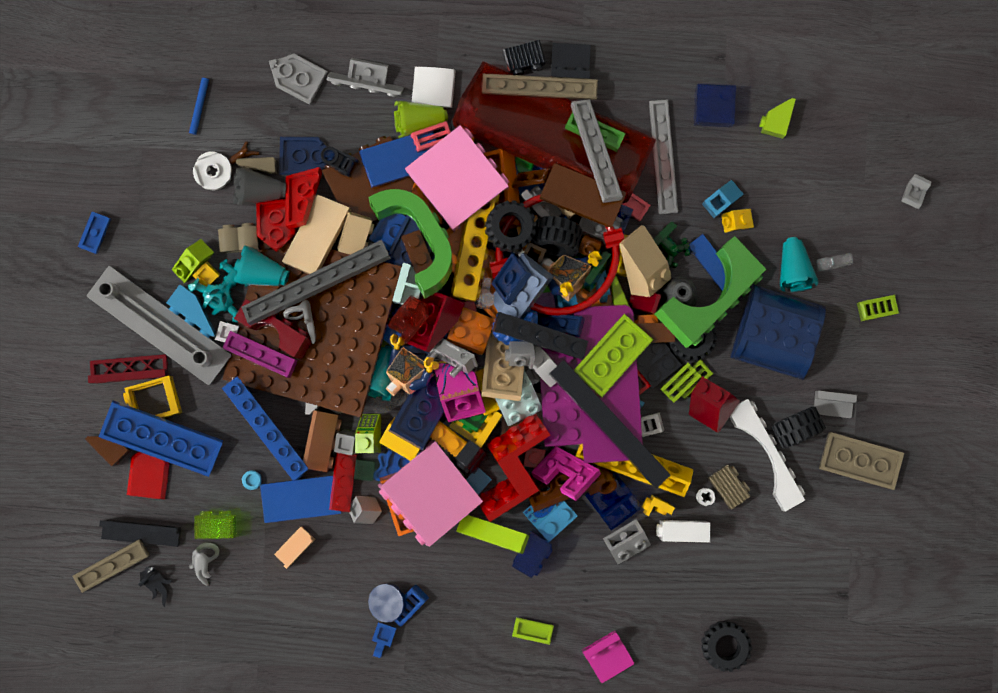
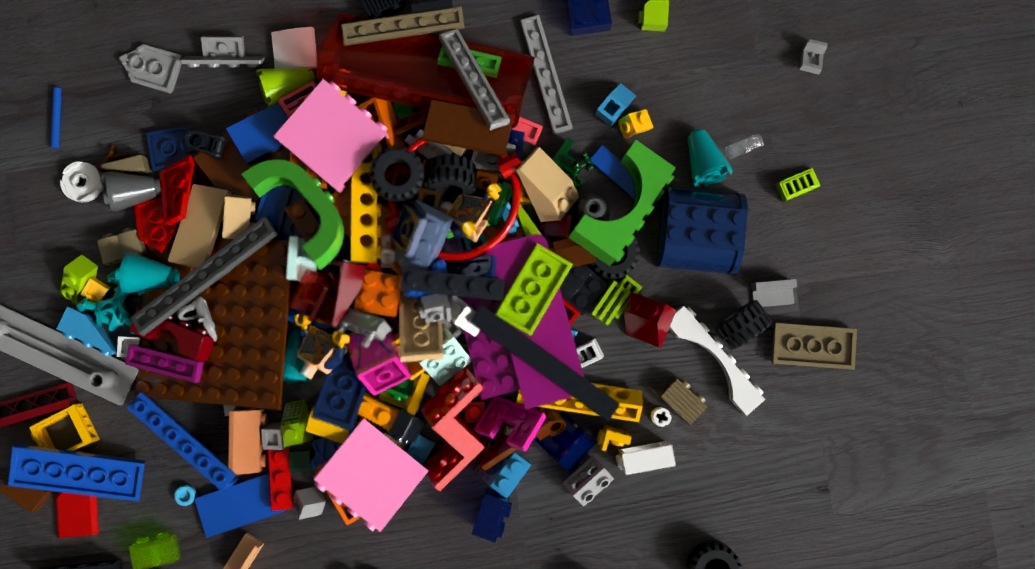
camera: 15 degrees left, 0 degrees up
lime tile [456,515,529,554] -> none

